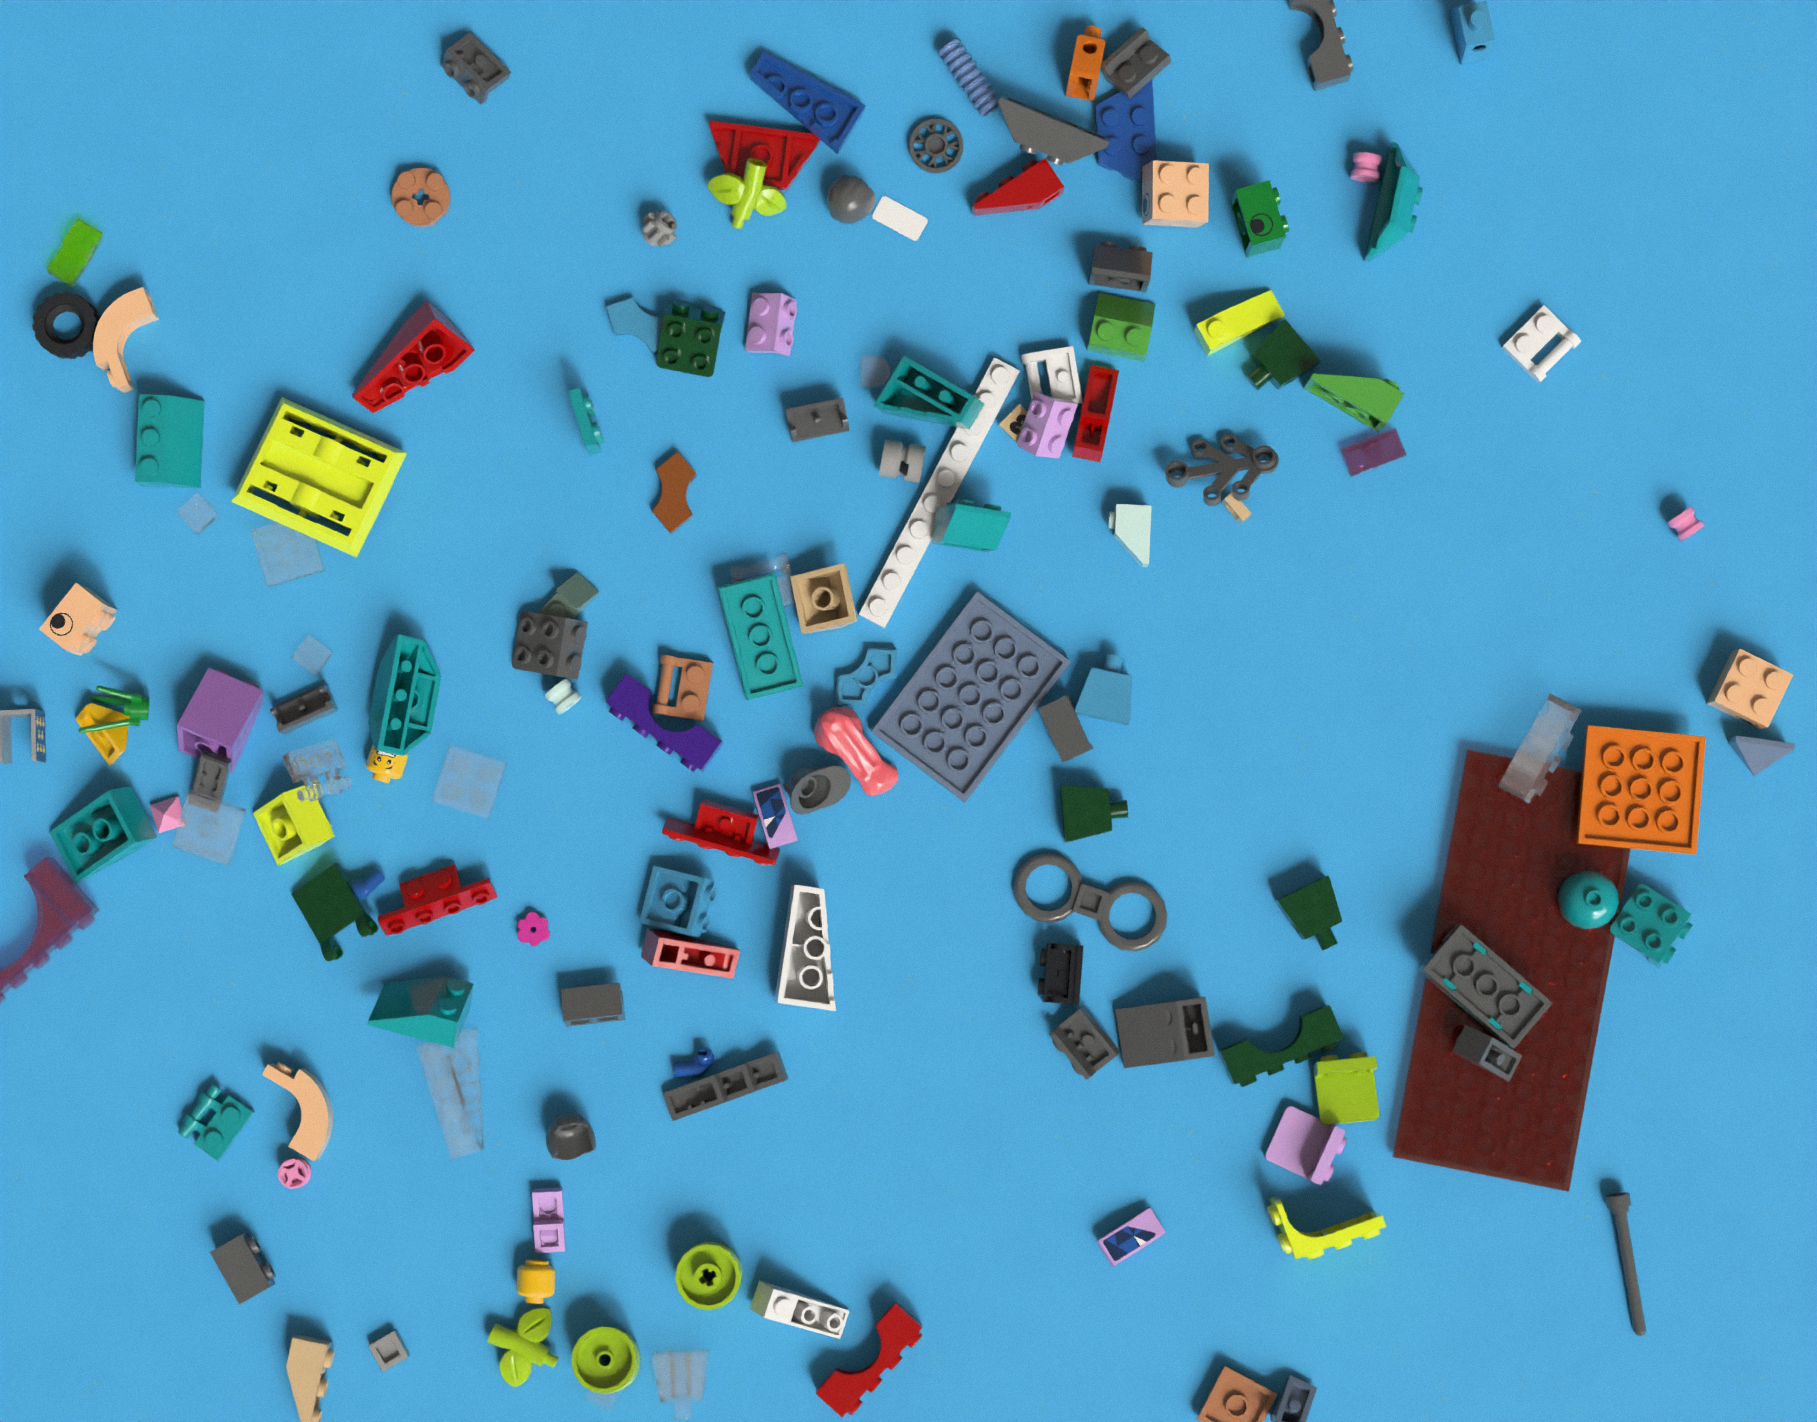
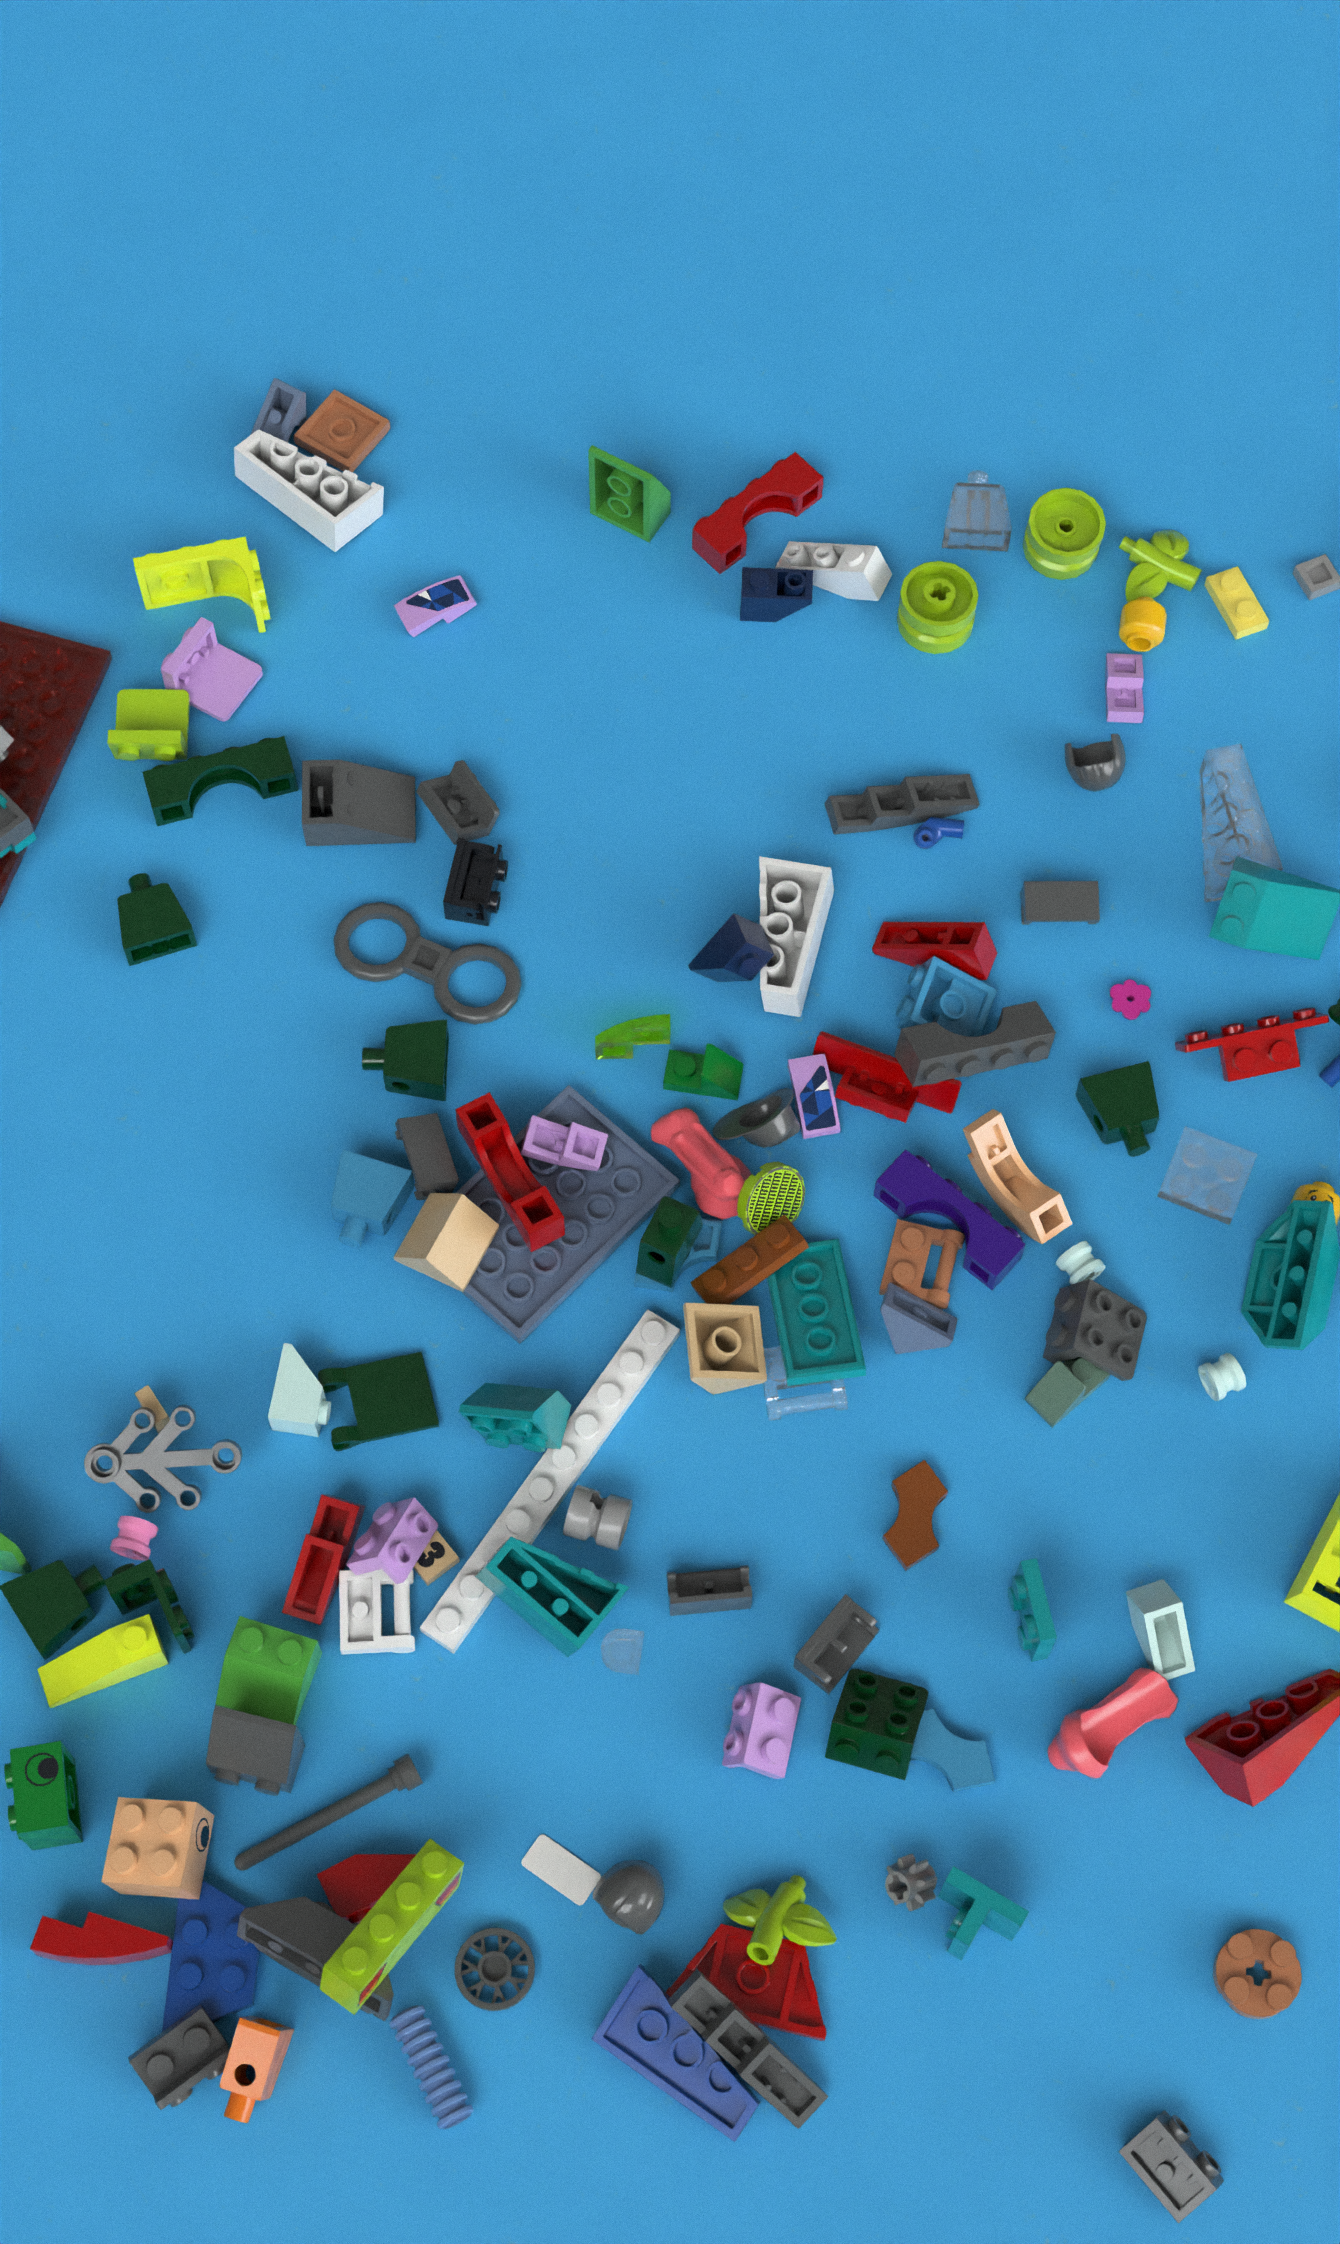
camera: 175 degrees left, 20 degrees down
none -> red slope [30,1912,173,1965]
none -> dark green bracket [104,1559,195,1654]
none -> bright pink wheel [110,1515,158,1561]
none -> white wedge [234,429,384,552]
none -> dark grey piece [234,1754,423,1871]
none -> dark green flag [318,1352,439,1451]
none -> lime brick [320,1839,464,2015]
none -> tan slope [393,1193,499,1292]
none -> red arch [455,1092,565,1252]
none -> lavender slope [520,1115,608,1171]
none -> bright green slope [588,445,671,543]
none -> clear neon green slope [595,1014,671,1060]
none -> dark green torso [636,1196,703,1288]
none -> green slope [663,1043,744,1101]
none -> dark grey slope [667,1969,828,2129]
none -> dark blue slope [688,913,774,982]
none -> dark orange plate [690,1215,809,1305]
none -> tile [737,1161,805,1235]
none -> dark blue slope [740,567,813,622]
none -> dark grey hinge [793,1594,879,1695]
none -> sand blue slope [880,1282,958,1354]
none -> dark grey arch [894,1001,1056,1087]
none -> teal bracket [938,1866,1029,1960]
none -> light nougat arch [963,1109,1072,1244]
none -> coral hair [1048,1668,1179,1778]
none -> dark green torso [1075,1061,1159,1157]
none -> light aqua slope [1126,1579,1195,1680]
none -> light aqua wheel [1198,1353,1246,1401]
none -> light yellow plate [1204,566,1269,640]

